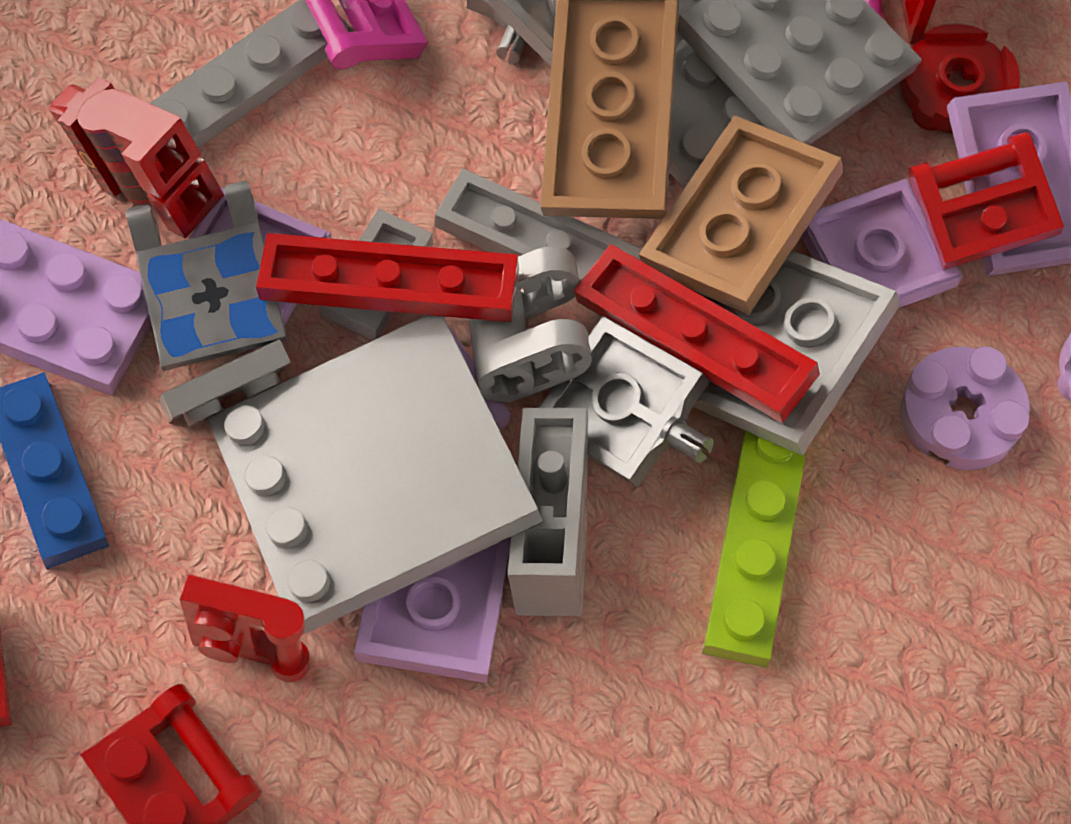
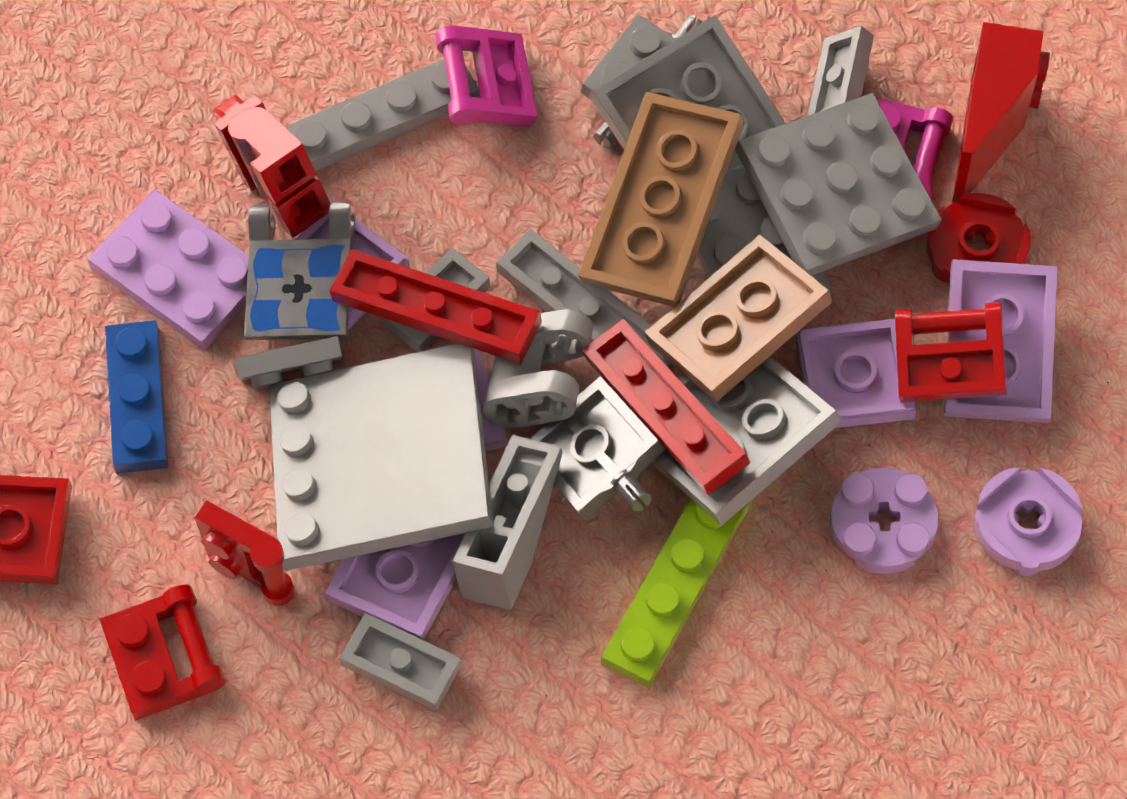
camera: 25 degrees right, 0 degrees up
none -> light grey plate [339,612,462,712]

